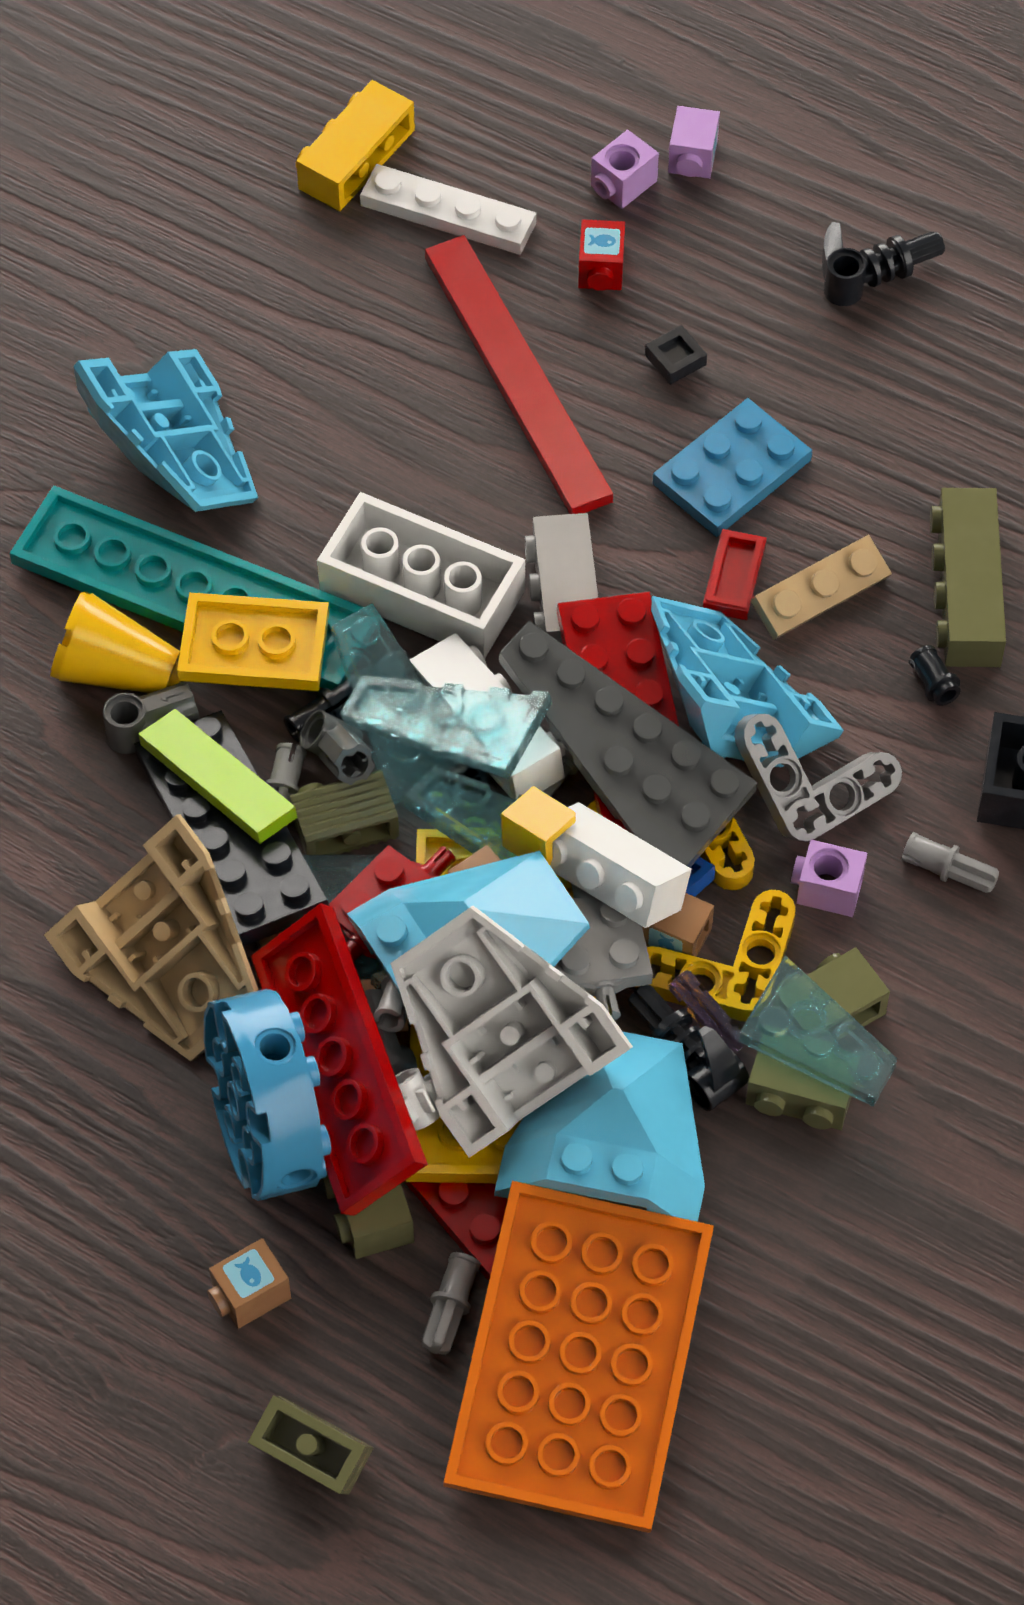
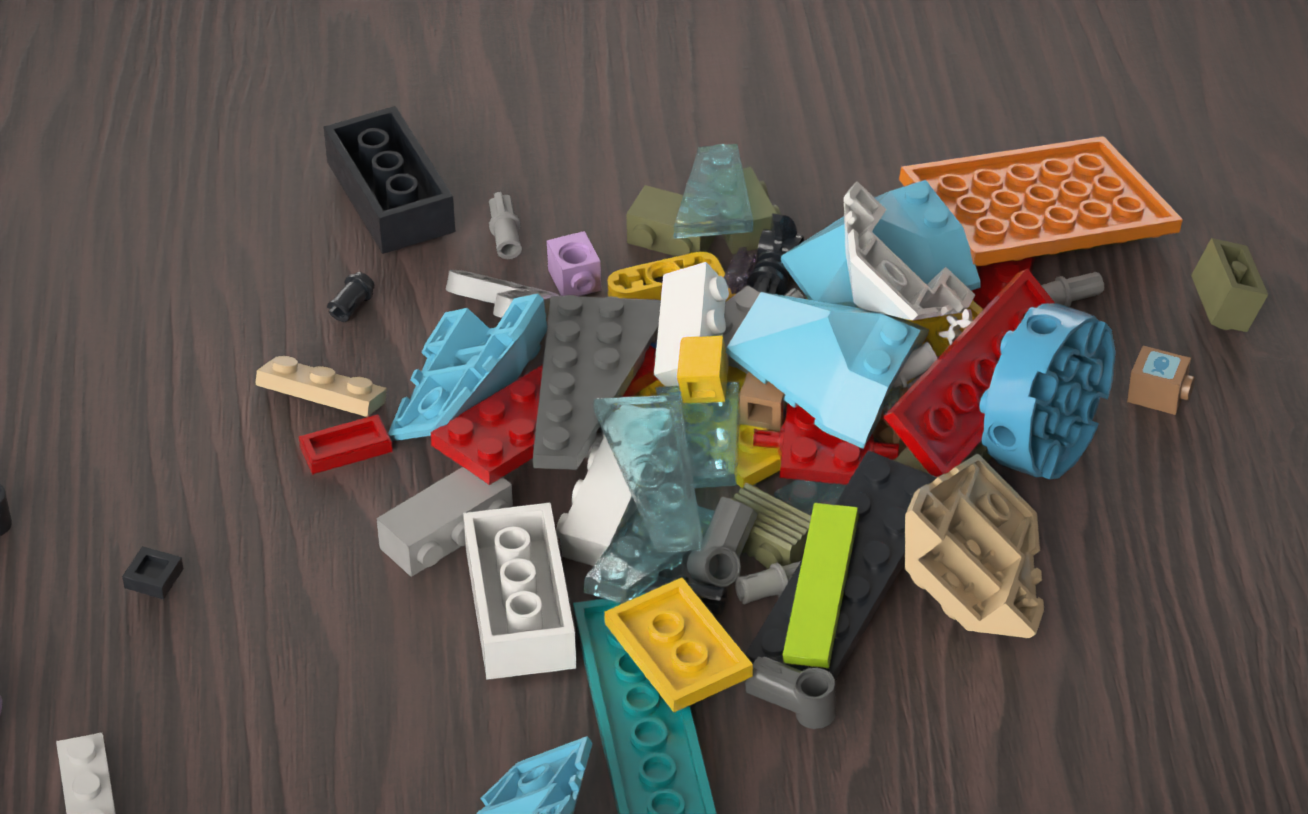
camera: 125 degrees left, 15 degrees down
yellow cone [50,591,180,693] -> none
tile [425,235,613,514] -> none
red brick [578,219,625,291] -> none
dark azure plate [652,398,812,537] -> none
olive brick [930,488,1006,667] -> none

